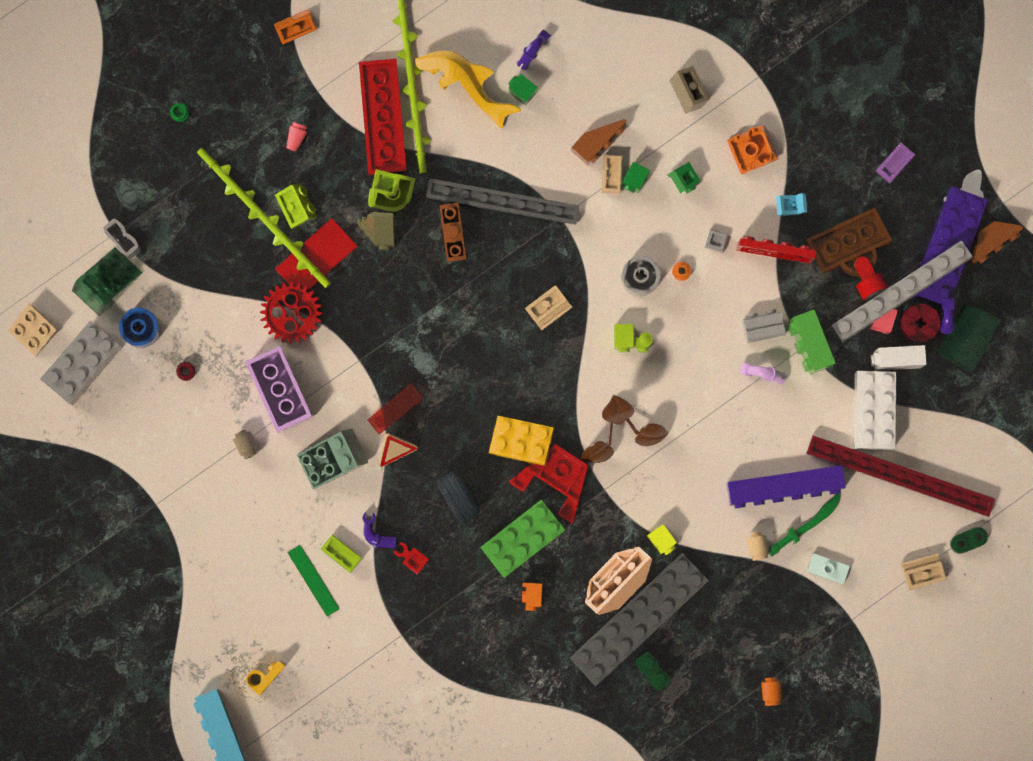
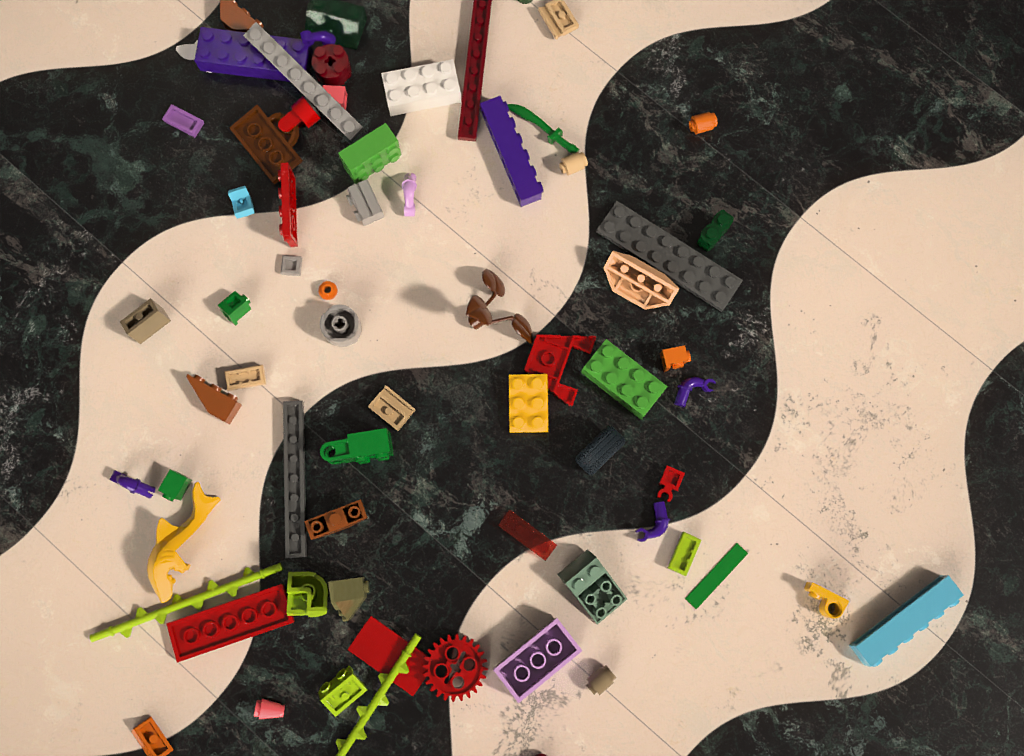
camera: 105 degrees left, 5 degrees down
piece [379,433,418,467] -> none
lime brick [614,324,653,353] -> none
green brick [622,162,650,194] -> none
neon yellow brick [647,524,677,555] -> none
orange slope [727,125,779,174] -> none
light aqua plate [806,553,850,585] -> none
white brick [871,345,926,371] -> none
none -> green brick [320,428,394,465]
none -> dark purple piece [674,377,716,407]

